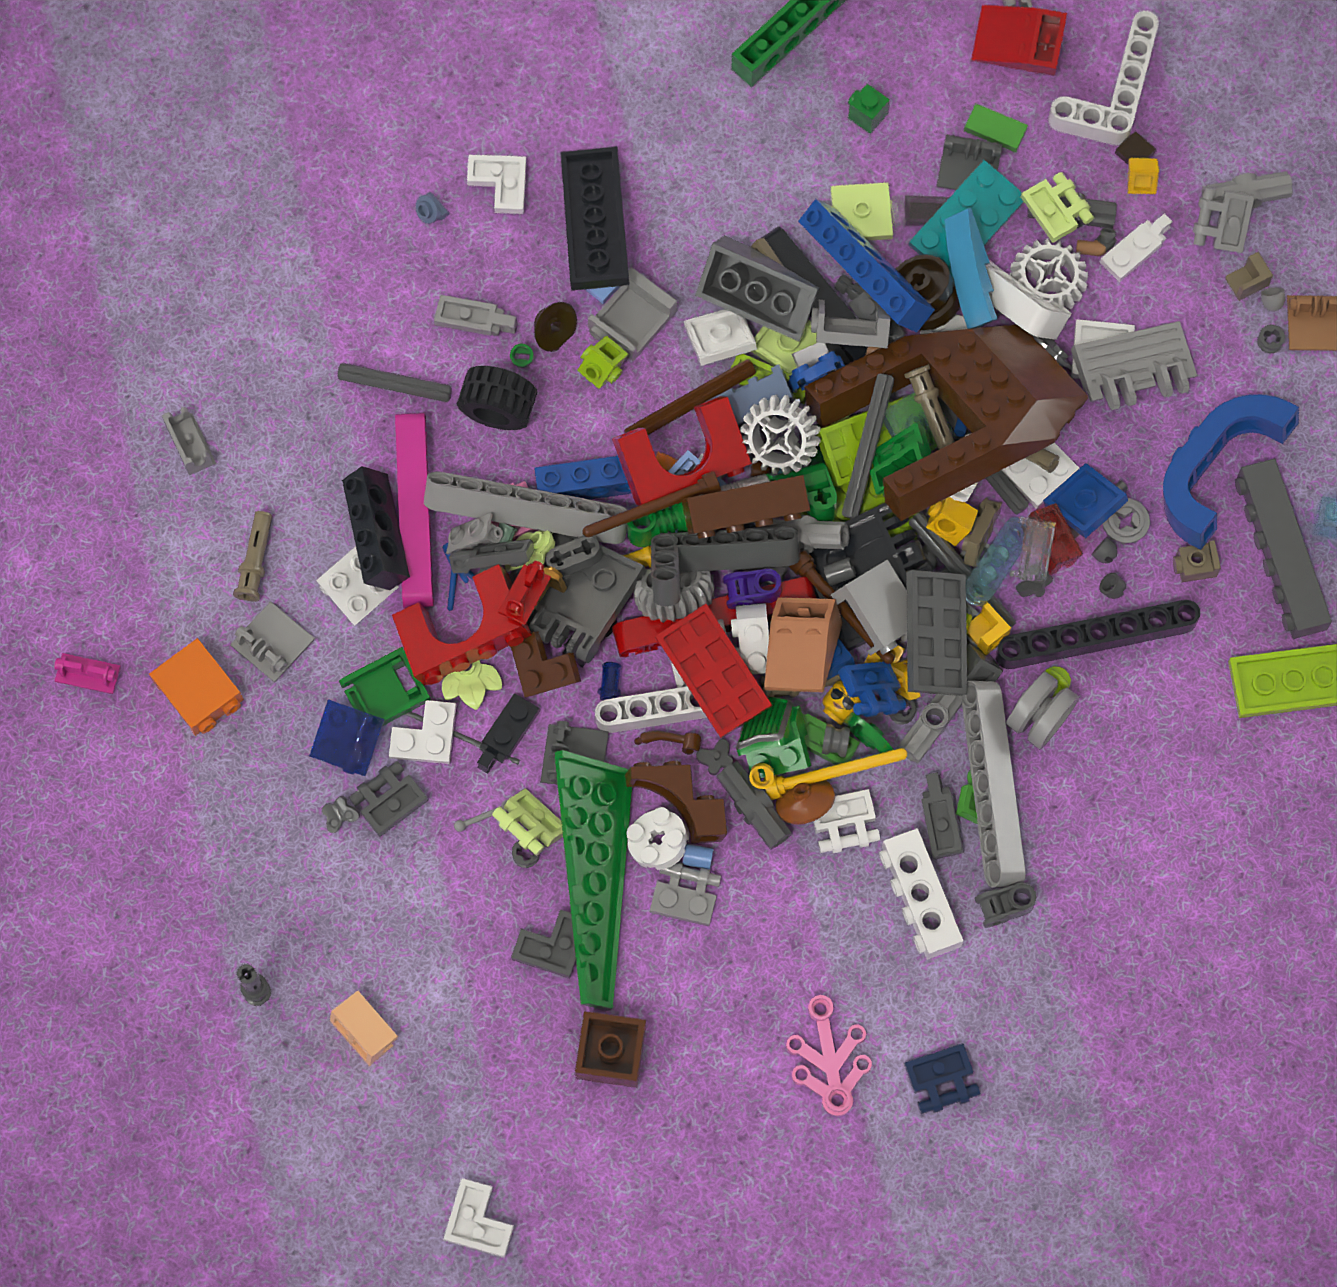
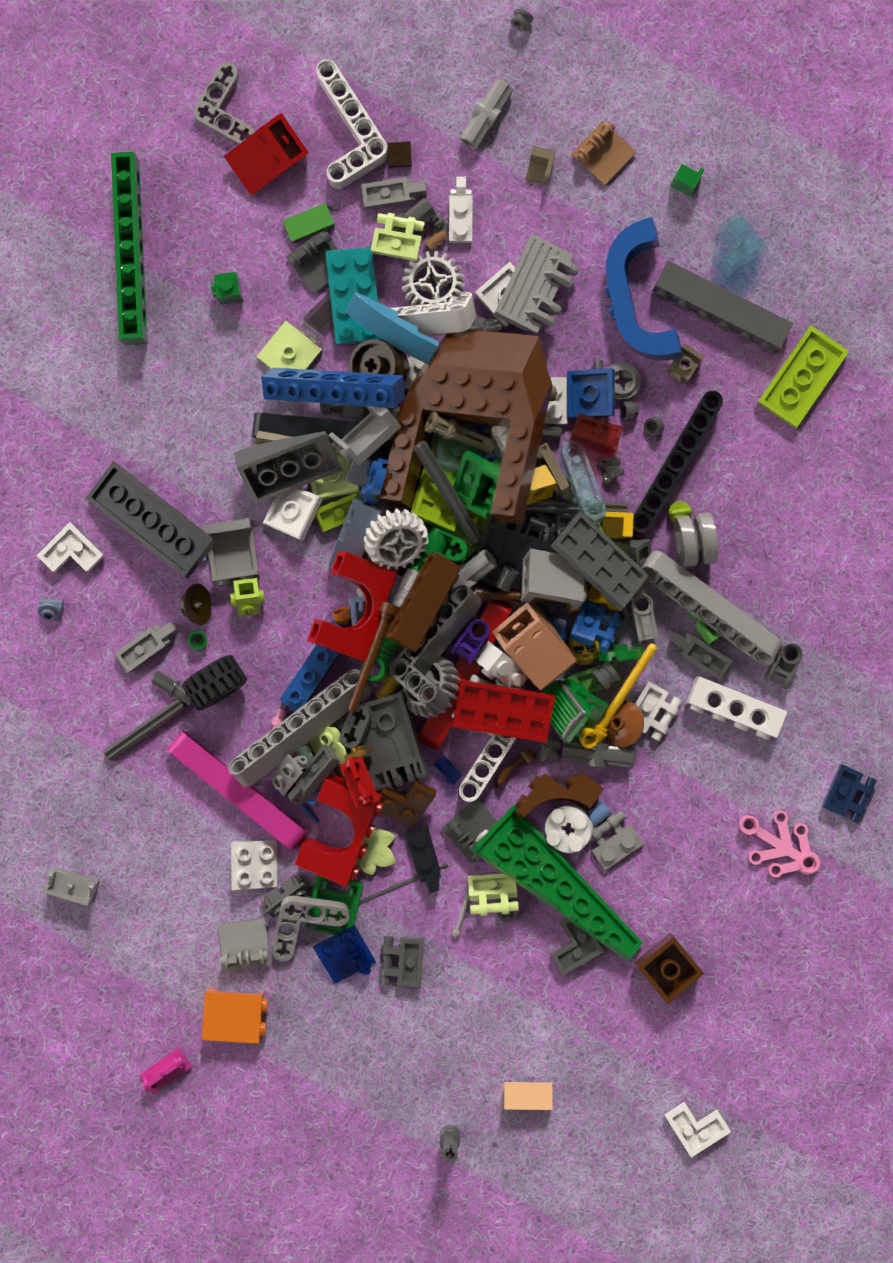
camera: 50 degrees left, 15 degrees up
dark tan pin [233,511,272,602] -> none
dark grey piece [322,796,360,833] -> none
black brick [342,466,410,590] -> none
white plate [389,700,457,764] -> none
reddish brown axle [624,359,756,435] -> none
clear hinge [1009,517,1056,581] -> none
yellow slope [1127,158,1159,194] -> none
light grey plate [1193,186,1254,253] -> none
dark grey bush [1257,325,1285,354] -> none
light grey hinge [1261,287,1285,311] -> none
none -> dark grey axle [151,671,192,706]
none -> dark grey hinge [261,874,311,917]
none -> light grey beam [273,896,349,962]
none -> light grey hinge [361,177,427,210]

